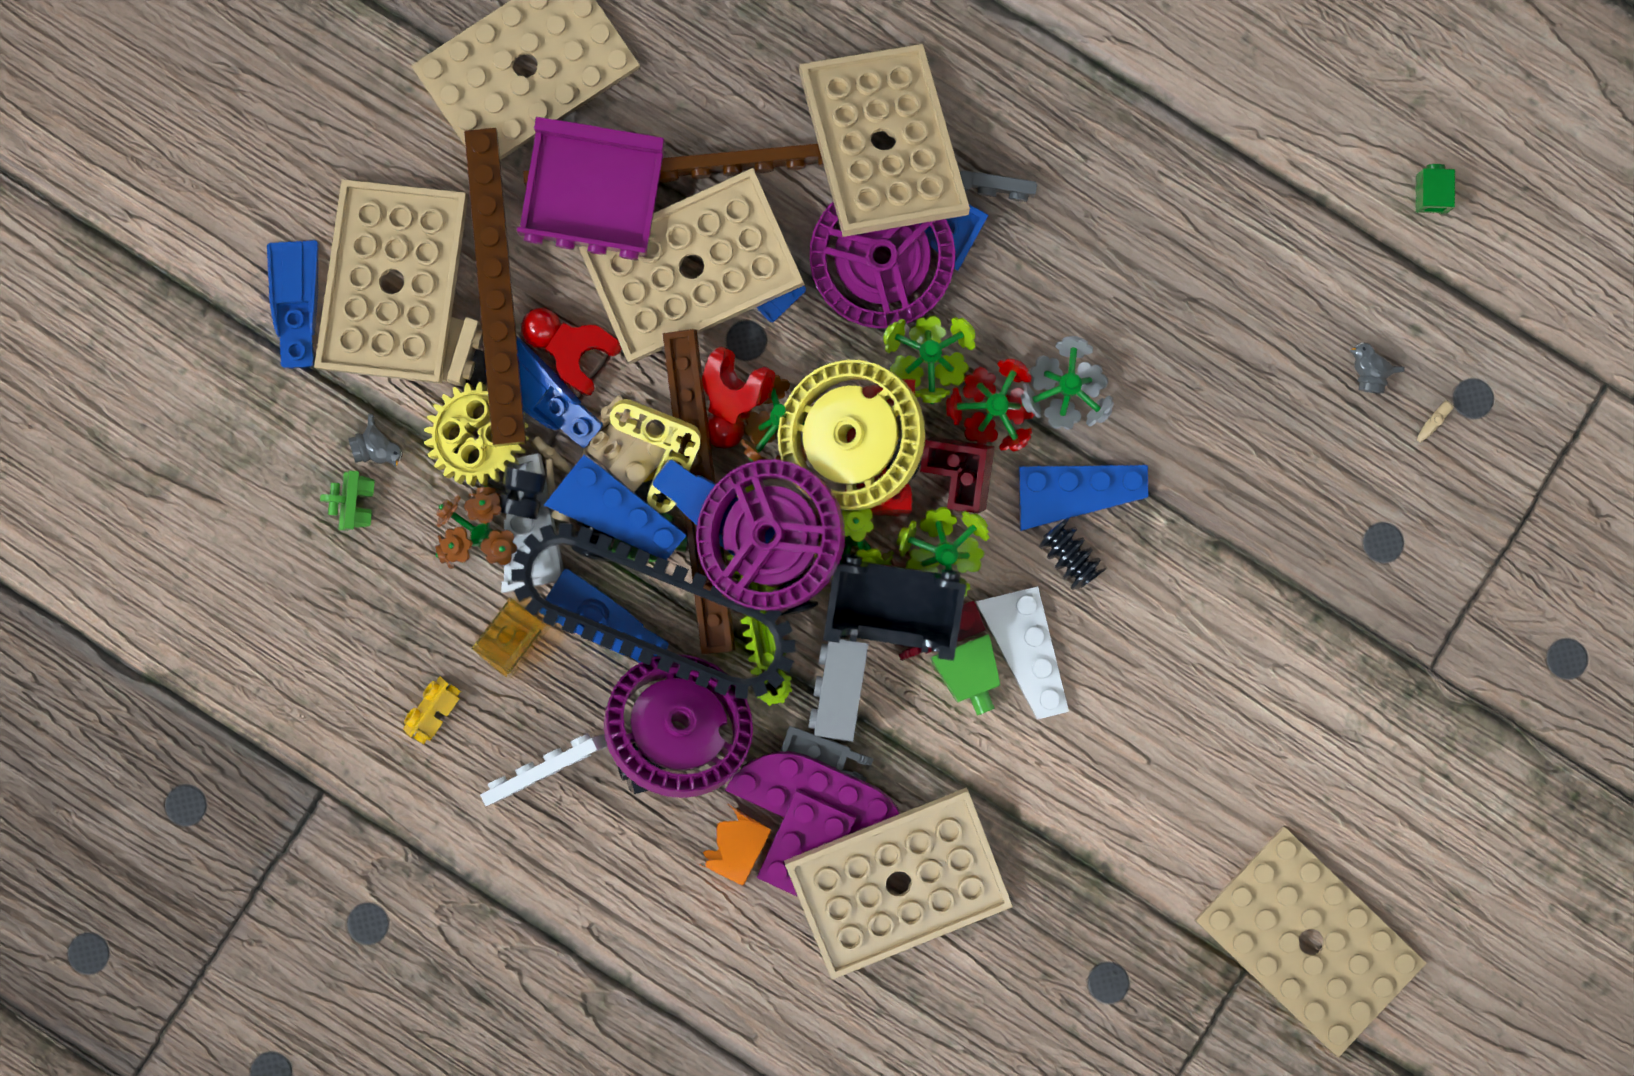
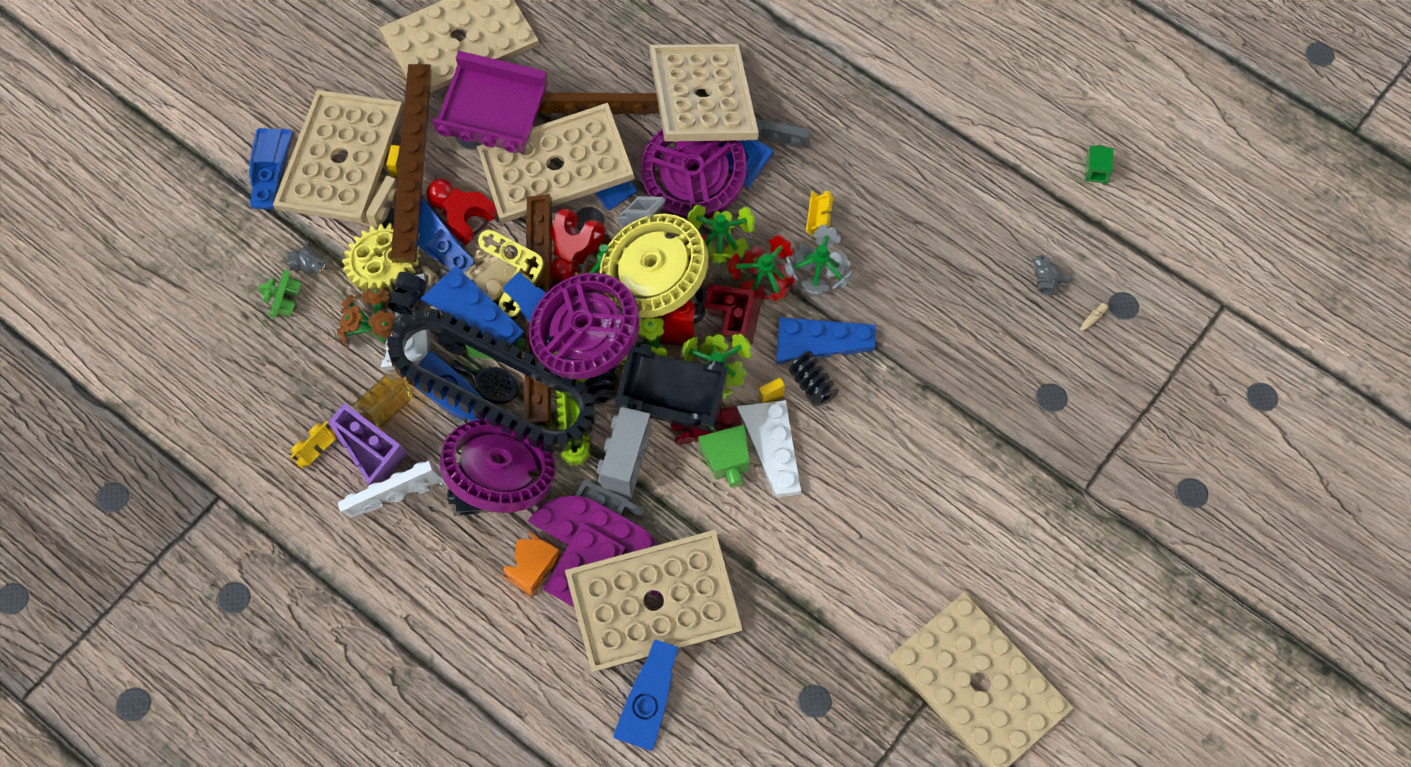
camera: 10 degrees right, 20 degrees down
none -> medium lavender wedge [328,403,408,485]
none -> yellow tile [386,145,401,178]
none -> black piece [451,360,519,404]
none -> blue piece [613,640,678,751]
none -> light grey slope [617,196,666,228]
none -> yellow tile [758,378,785,403]
none -> yellow hinge [806,191,834,238]

